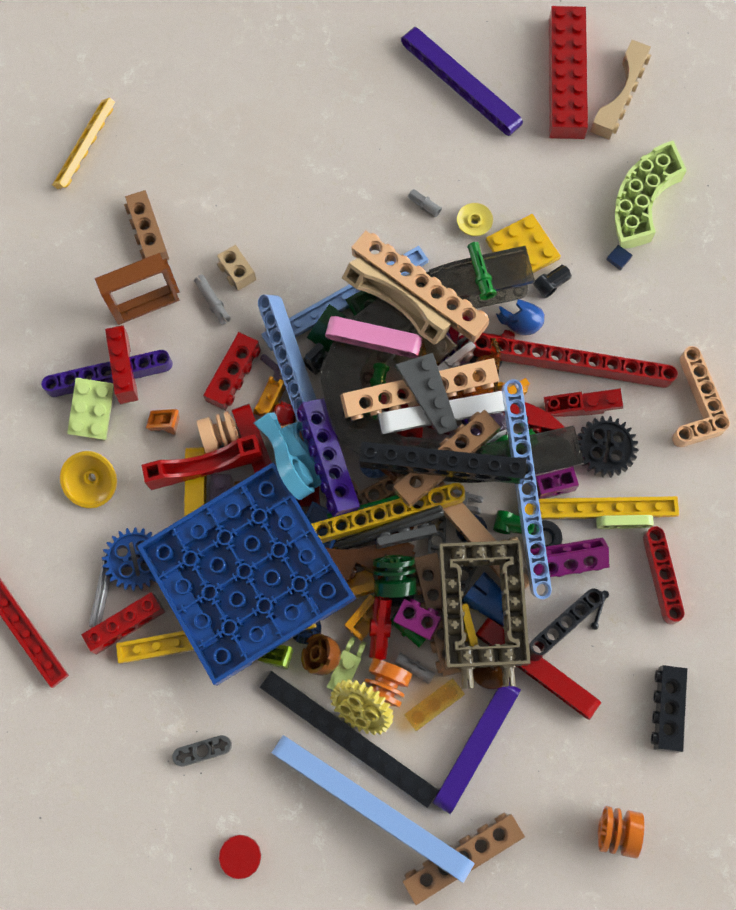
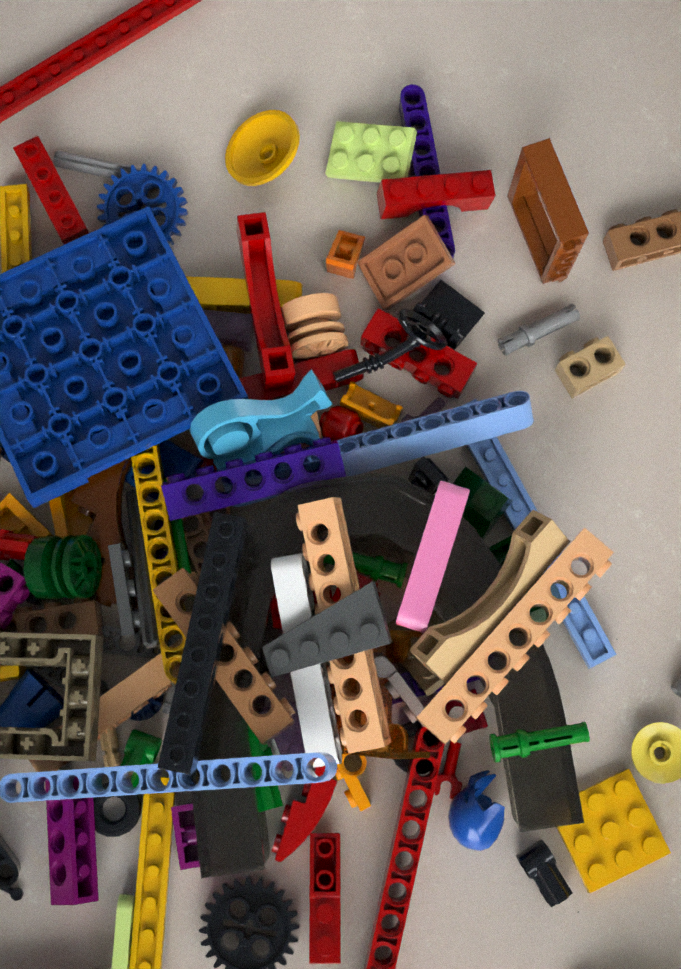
camera: 90 degrees right, 5 degrees up
none -> black dish [332,309,447,383]
none -> nougat plate [357,215,456,310]
none -> black hinge [408,279,485,350]

